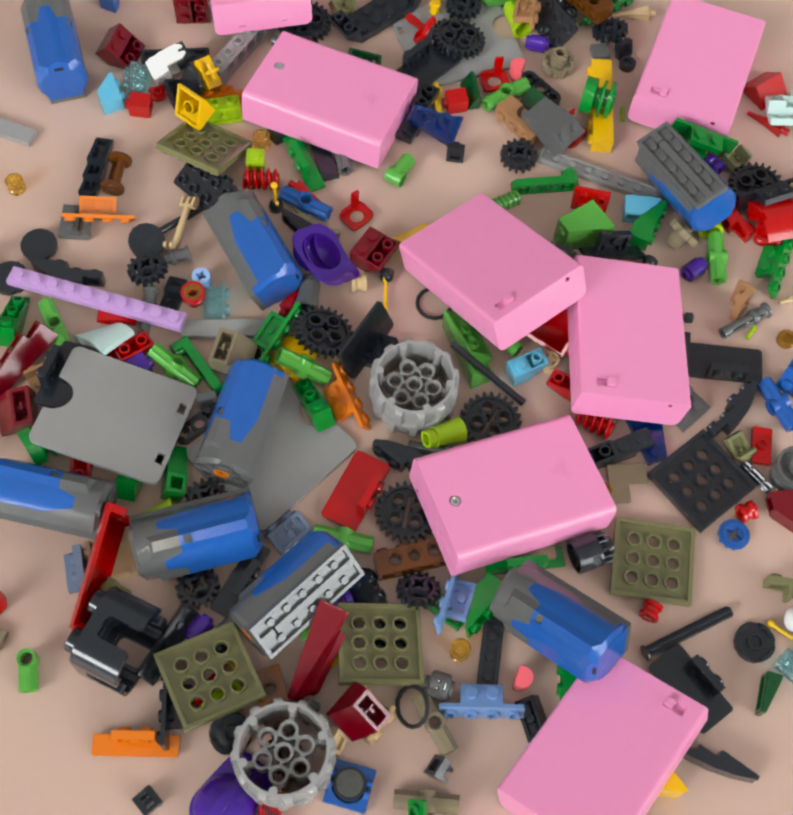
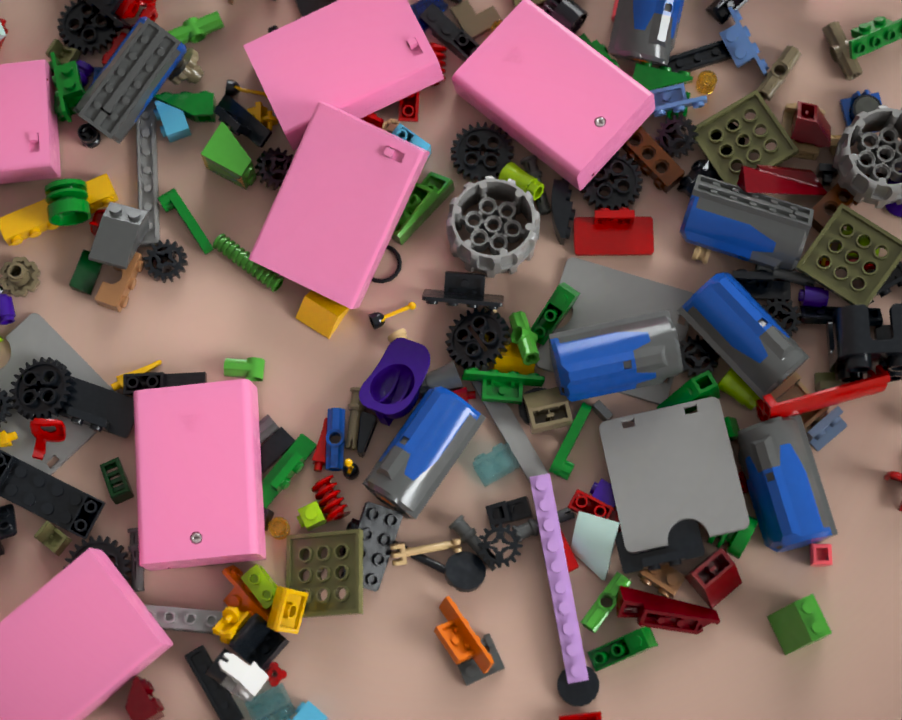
camera: 110 degrees left, 10 degrees up
black tile [20,229,58,261] -> none
black slope [30,257,106,287] -> none
black slope [78,137,114,196] -> none
reddish brown hose [100,151,132,196] -> none
red brick [126,91,154,118] -> none
bright green piece [148,342,202,388] -> none
black beam [177,403,216,445] -> none
red piece [181,281,205,308] -> none
light blue wheel [192,268,212,290] -> none
black tile [209,712,252,755] -> none
sand blue bracket [263,510,312,555] -> none
bright green piece [313,524,374,555] -> none
orange bracket [323,362,372,431] -> none
red piece [339,190,374,231] -> none
dark red slope [350,226,400,272] -> none
black piece [395,685,430,729] -> none
clear blue wing [407,104,464,146] -> none
dark grey head [423,670,455,701] -> none
tile [424,754,454,782] -> none
red brick [442,87,469,115] -> none
black tile [446,141,465,163] -> none
black piece [450,341,526,406] -> none
dark green slope [460,71,481,110] -> none
red piece [479,56,510,93] -> none
bright green piece [481,77,531,112] -> none
coral brick [509,58,526,81] -> none
coral brick [512,665,534,692] -> none
black beam [522,71,561,106] -> none
red bracket [570,185,611,213] -> none
dark purple brick [680,257,708,282] -> none

